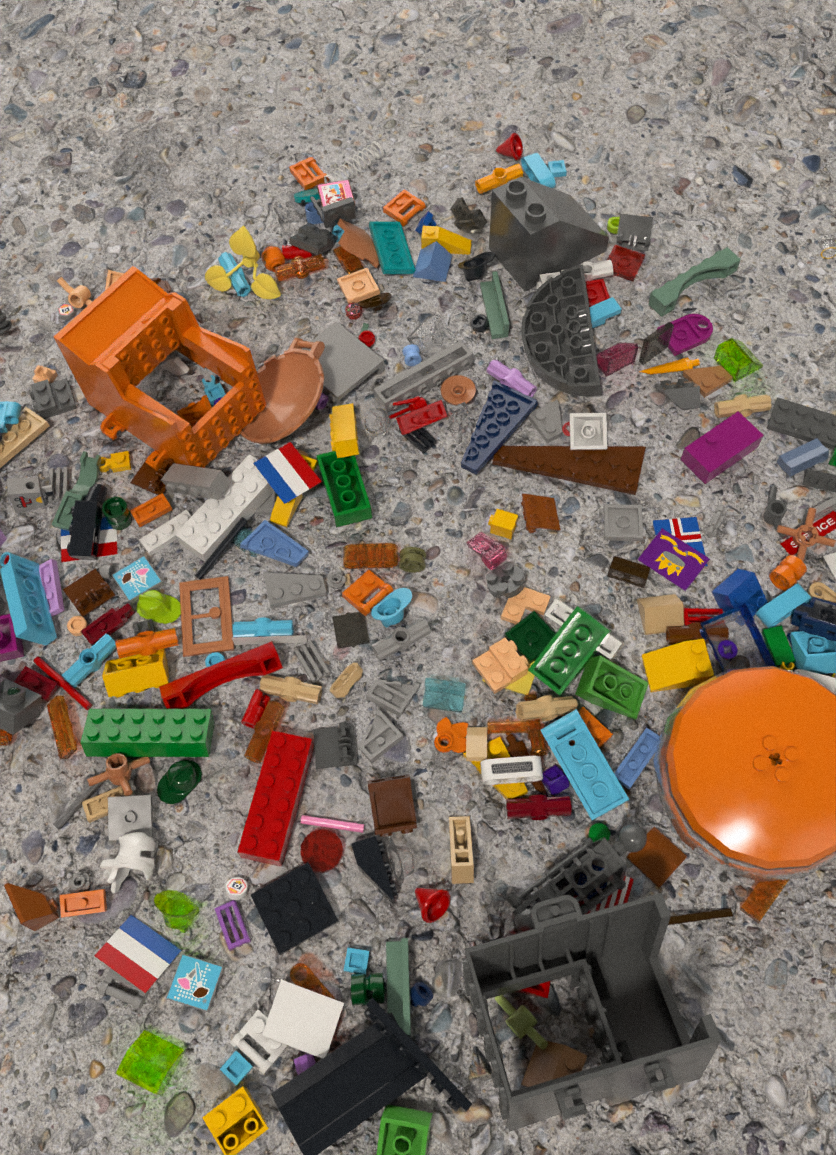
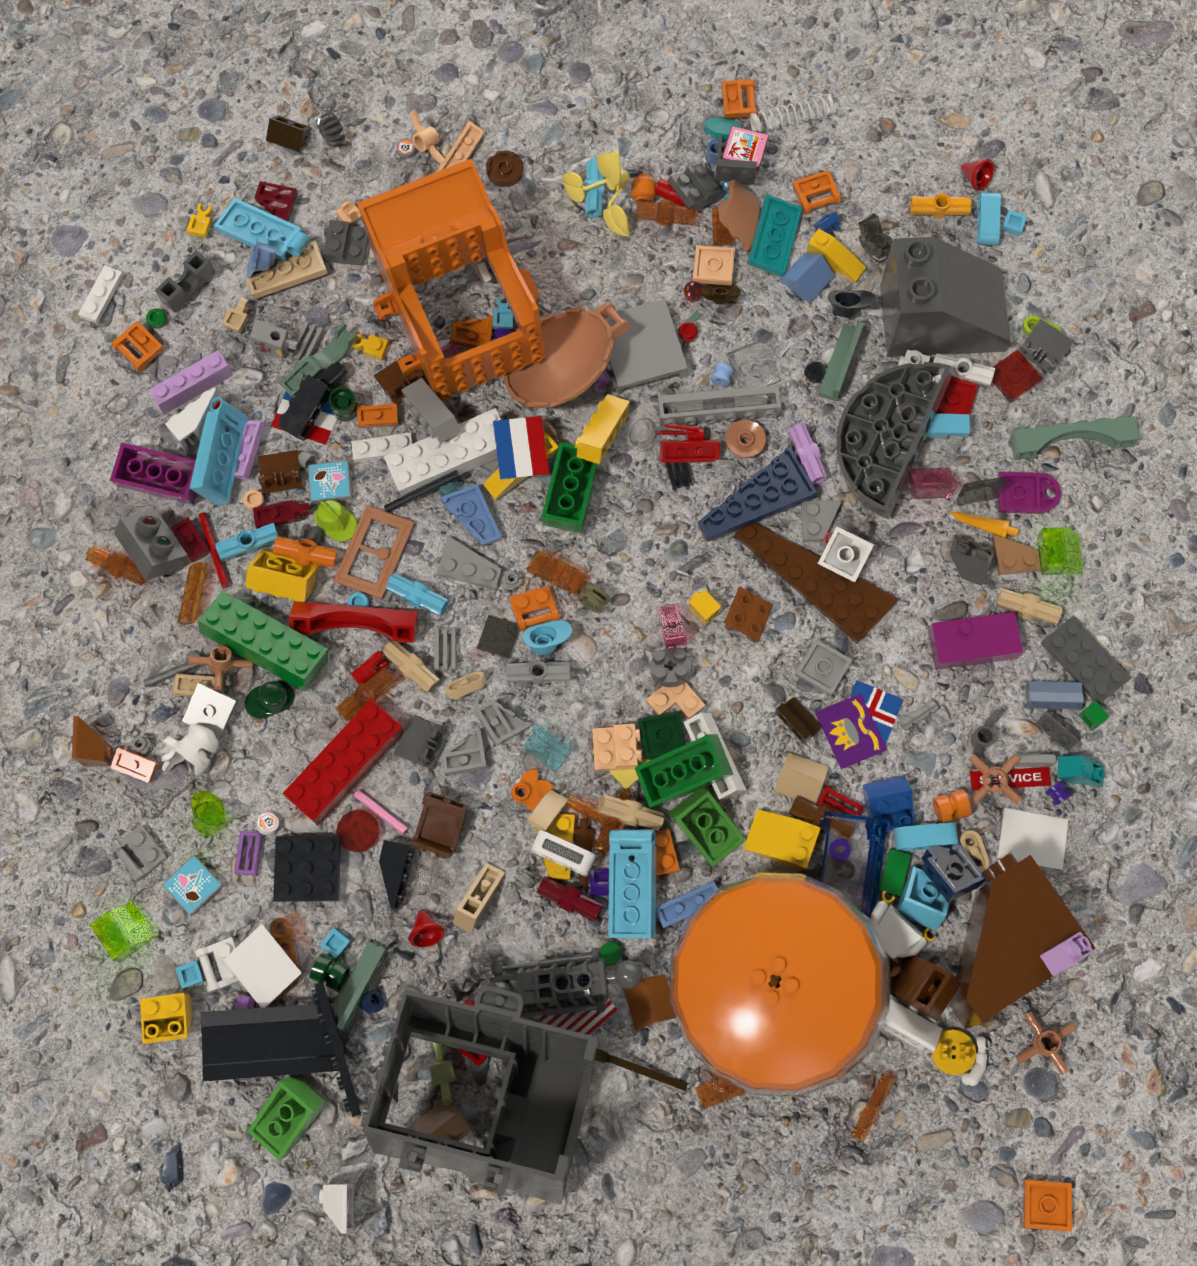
camera: 30 degrees right, 10 degrees up
sticker [94,915,181,993] -> none
white sticker [232,635,307,645] -> none

